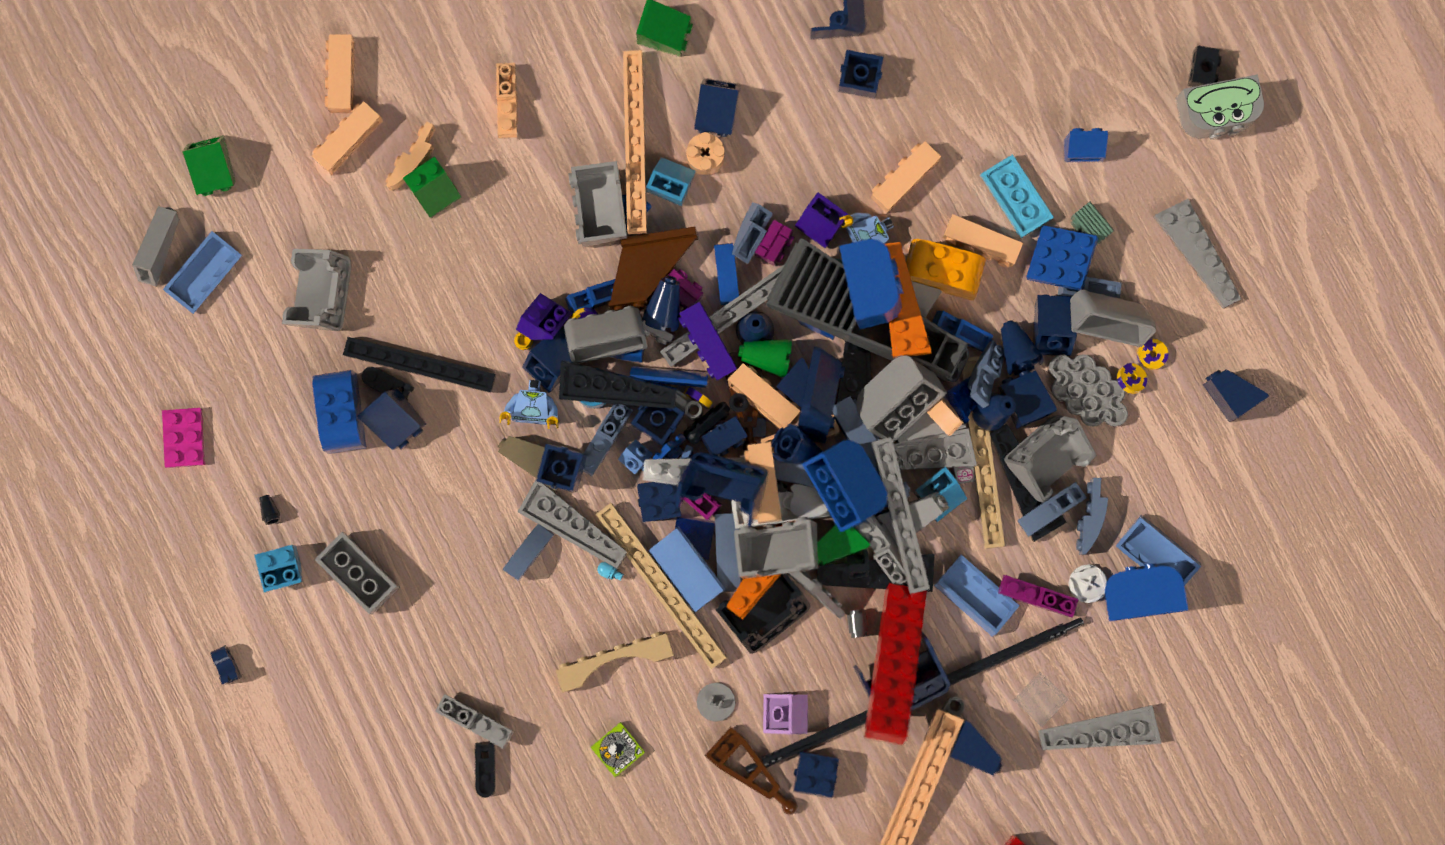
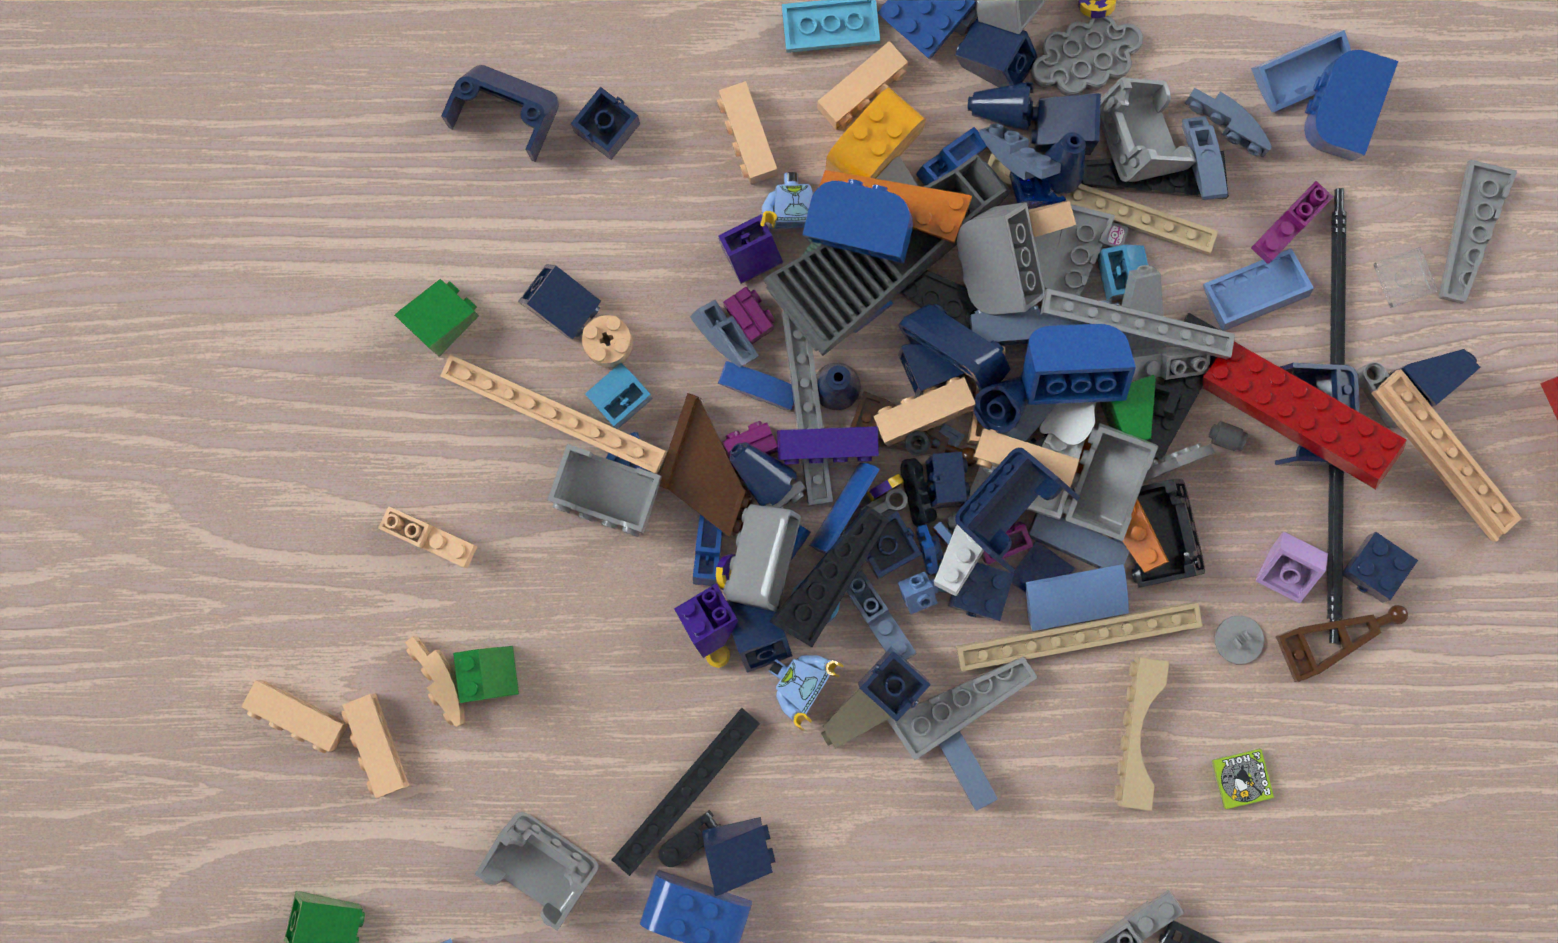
camera: 60 degrees left, 0 degrees up
medium azure cylinder [597,562,624,581] -> none
green cone [738,339,792,377] -> none
white tile [1068,564,1107,603] -> none

